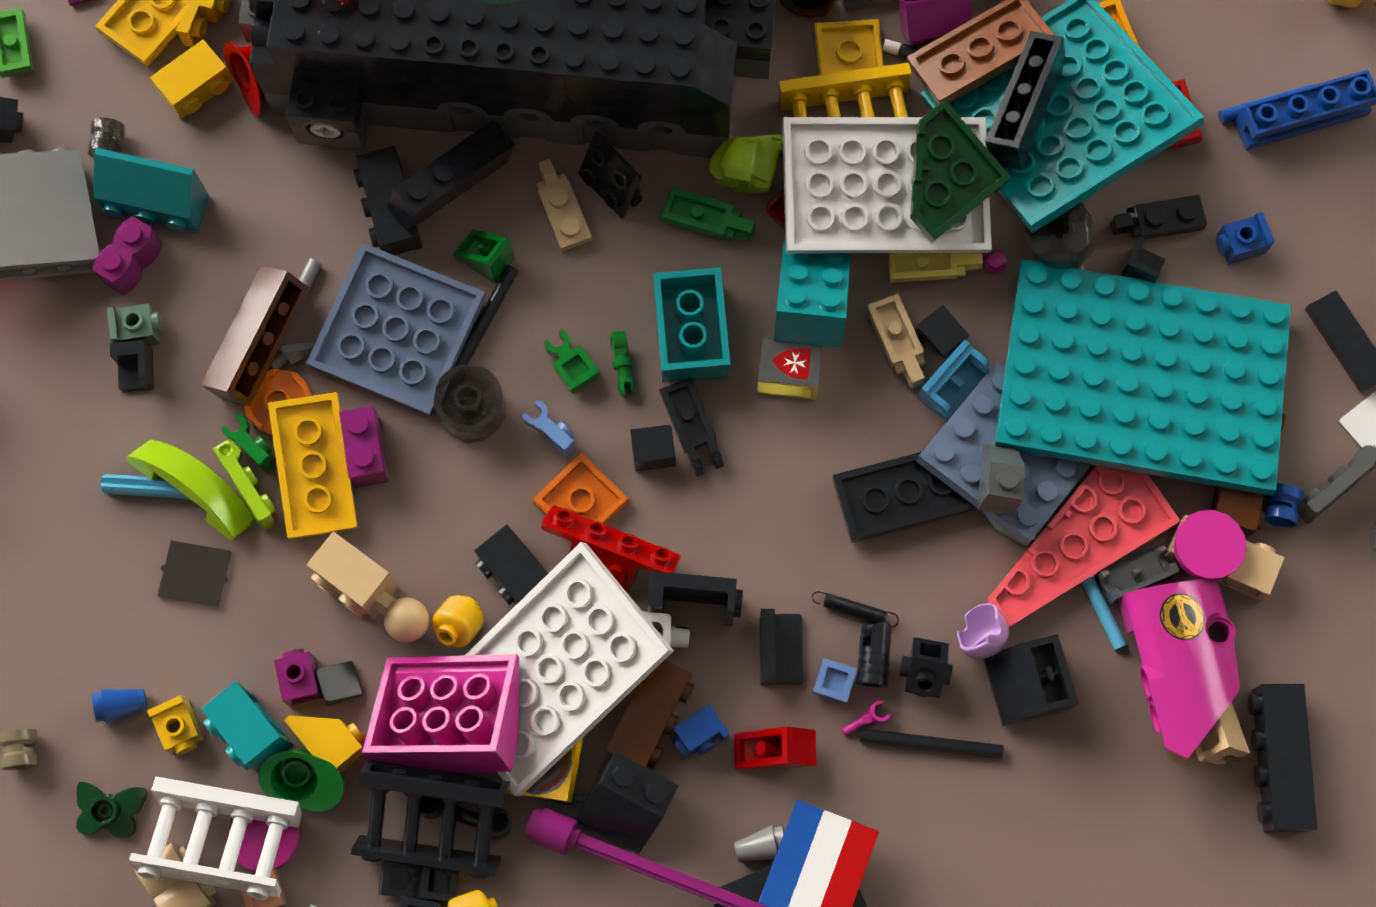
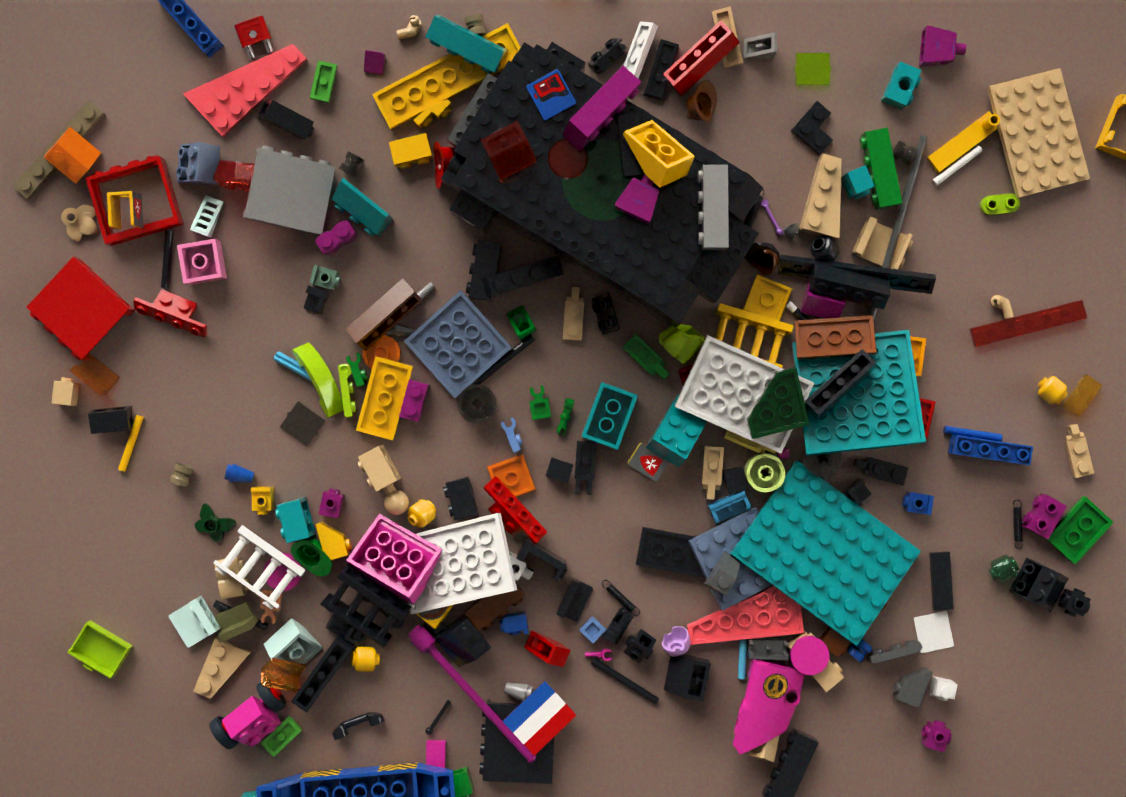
camera: 25 degrees right, 15 degrees up
slope [315,661,363,706] -> none
none -> yellowish green brick [744,453,785,493]

